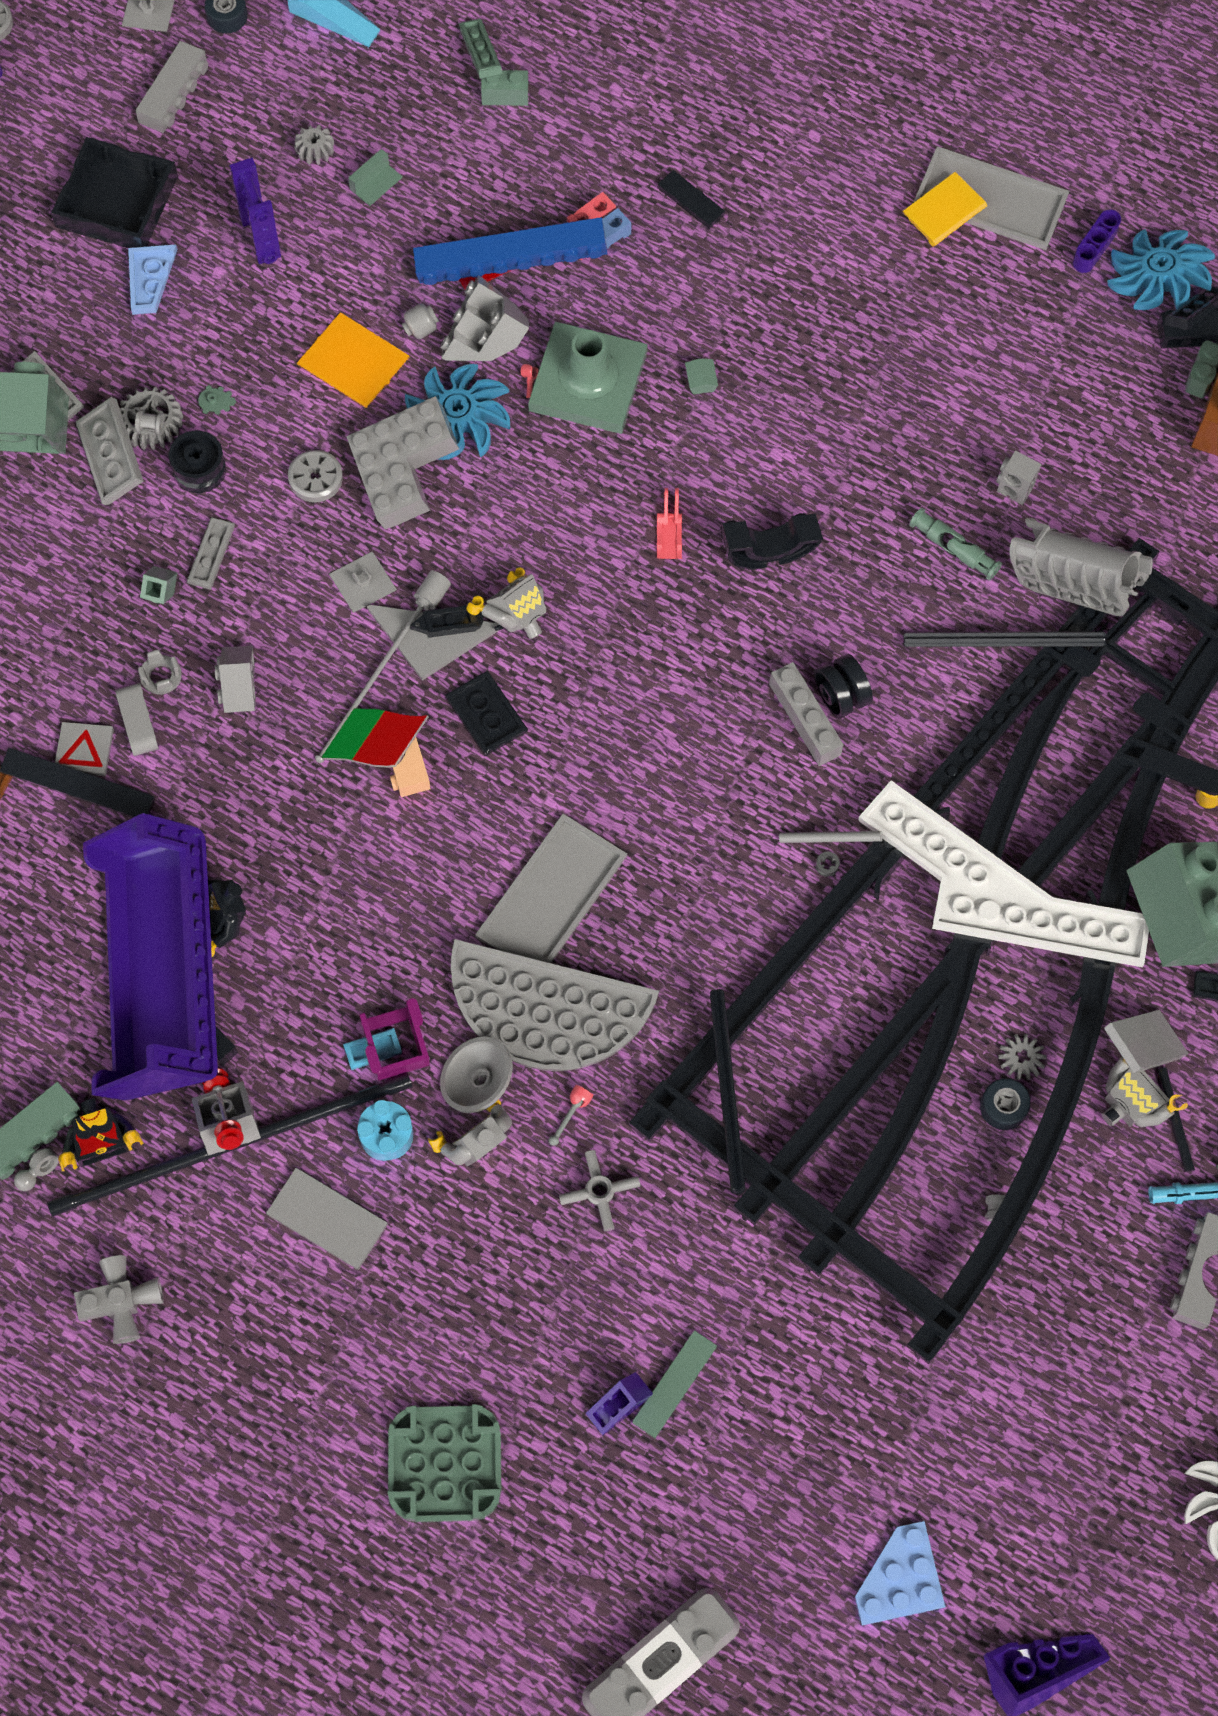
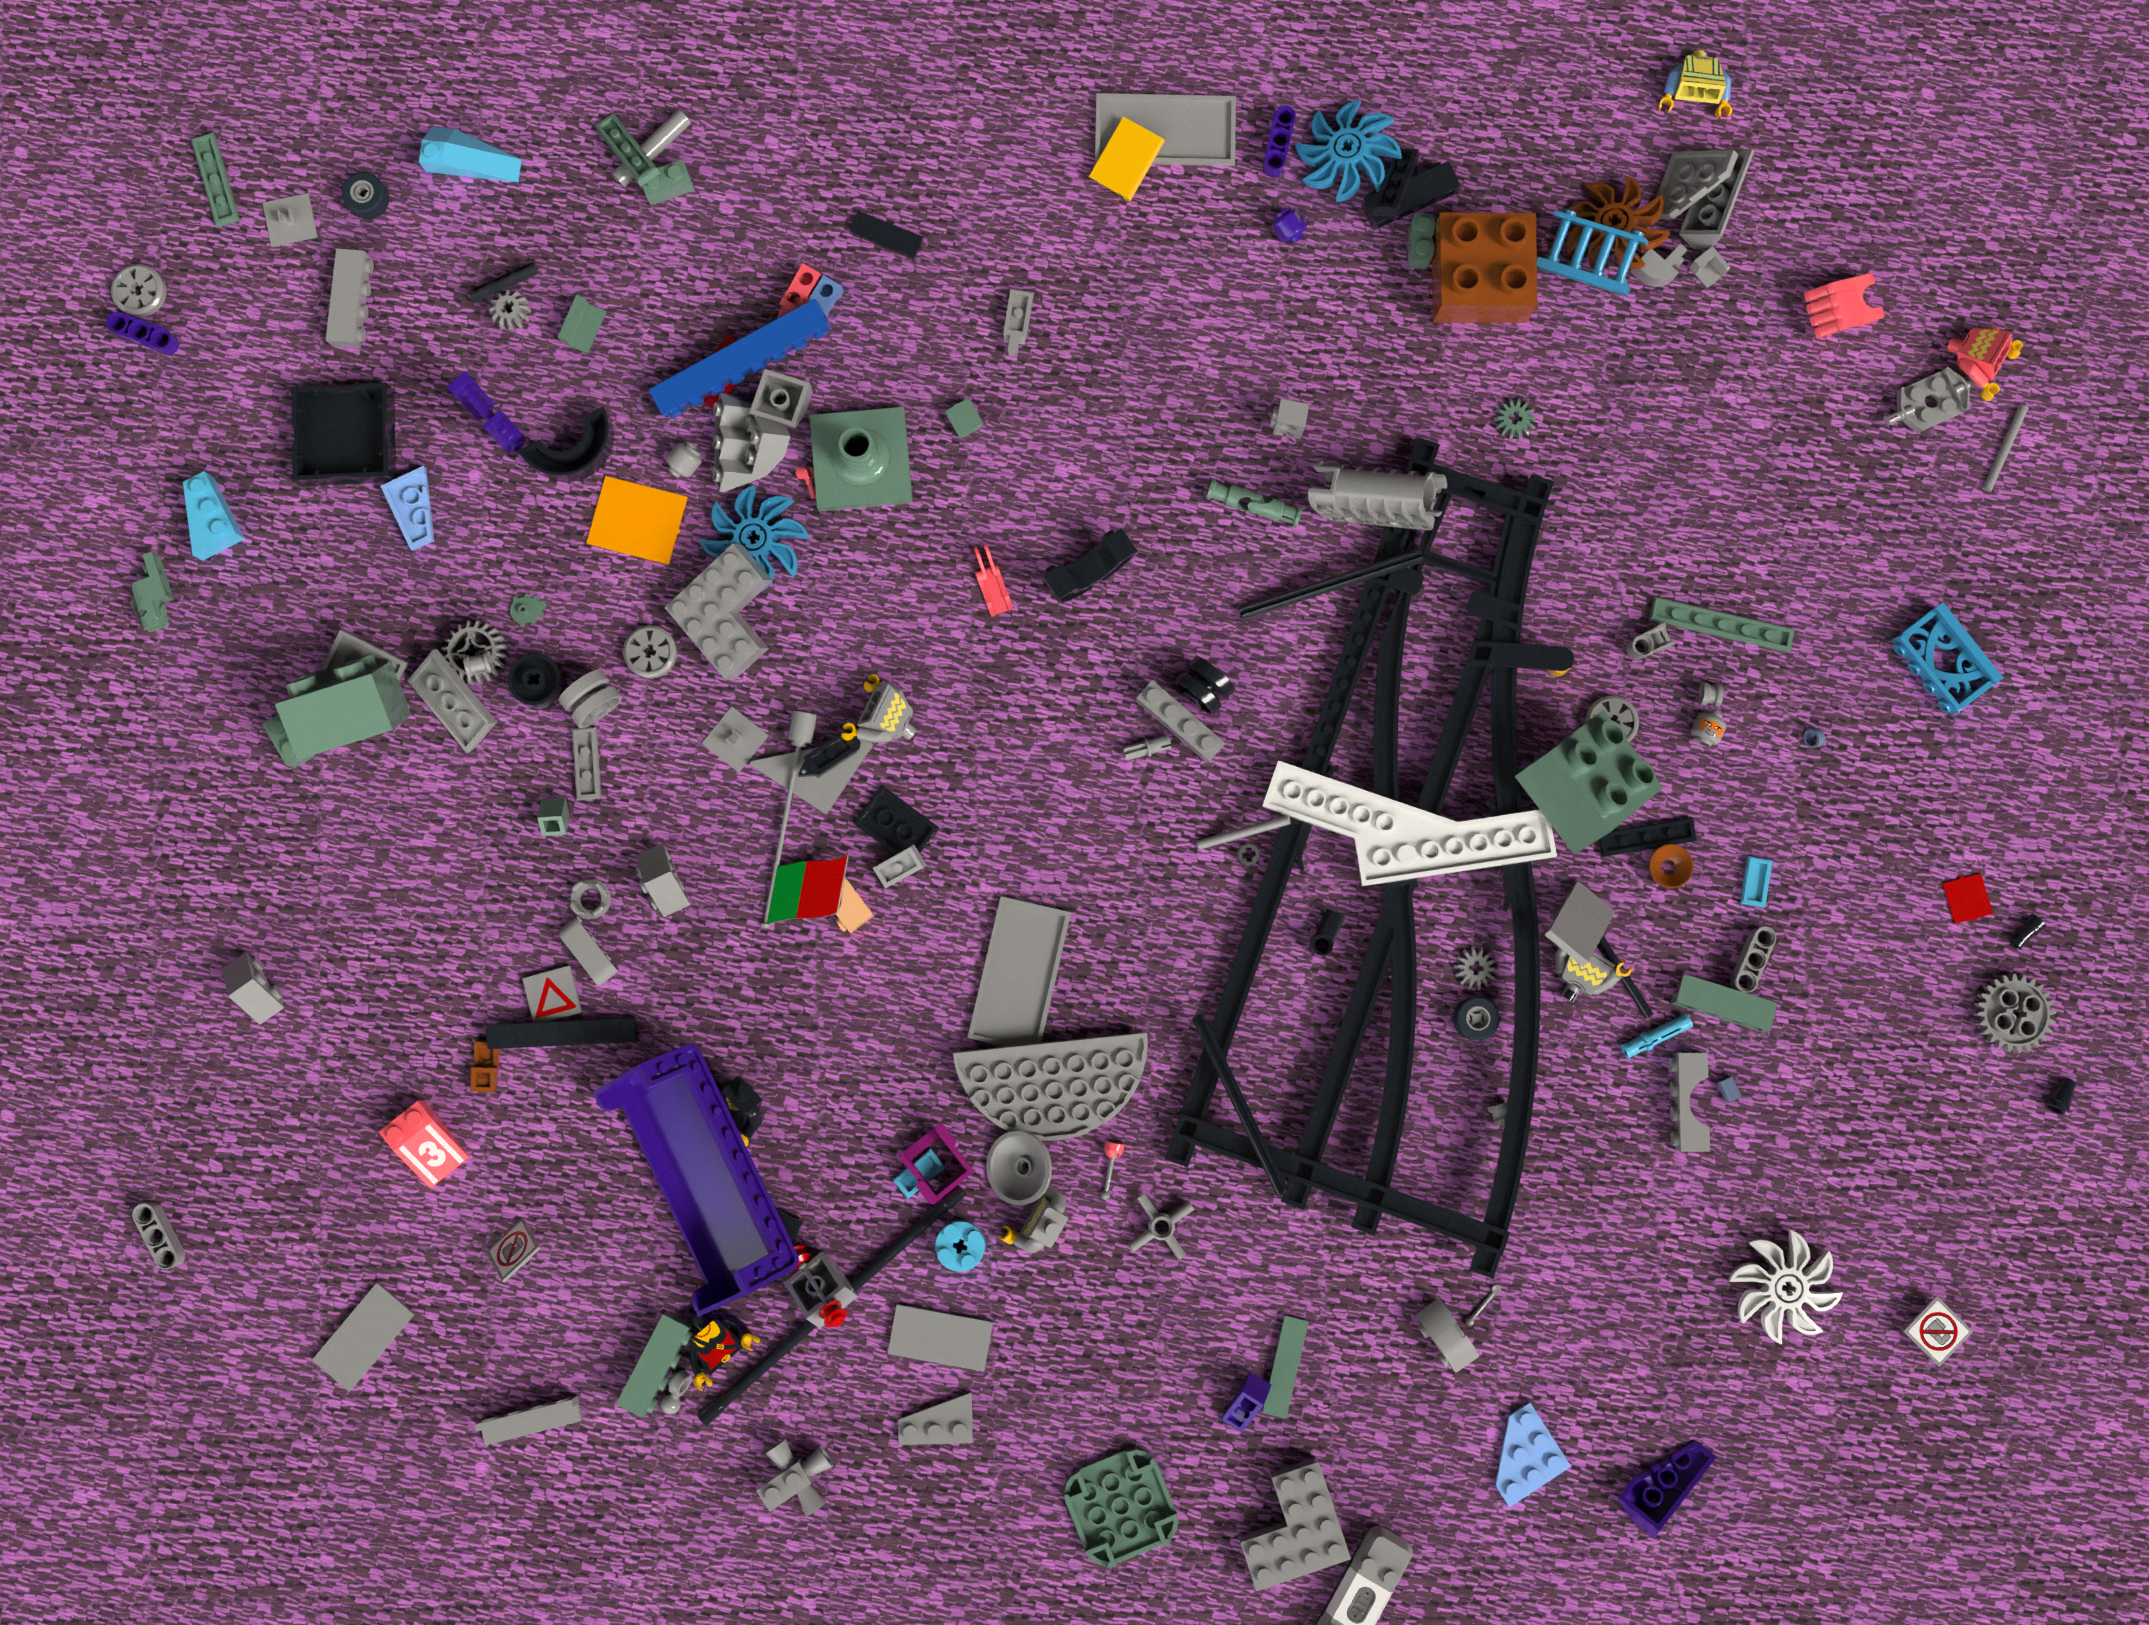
camera: 20 degrees left, 15 degrees up
none -> black tile [470,262,539,303]
none -> black brick [518,407,614,482]
none -> light grey wheel [558,669,622,729]
none -> light grey piece [611,109,691,188]
none -> light grey slope [749,369,813,428]
none -> light grey plate [873,844,926,889]
none -> light grey wing [898,1392,973,1445]
none -> light grey hinge [1003,289,1034,357]
none -> light grey axle [1123,734,1171,760]
none -> light grey piece [1238,1457,1351,1591]
none -> dark purple head [1272,206,1307,244]
none -> black piece [1309,909,1346,958]
none -> light grey brick [1416,1298,1479,1373]
none -> light grey hinge [1465,1285,1502,1326]

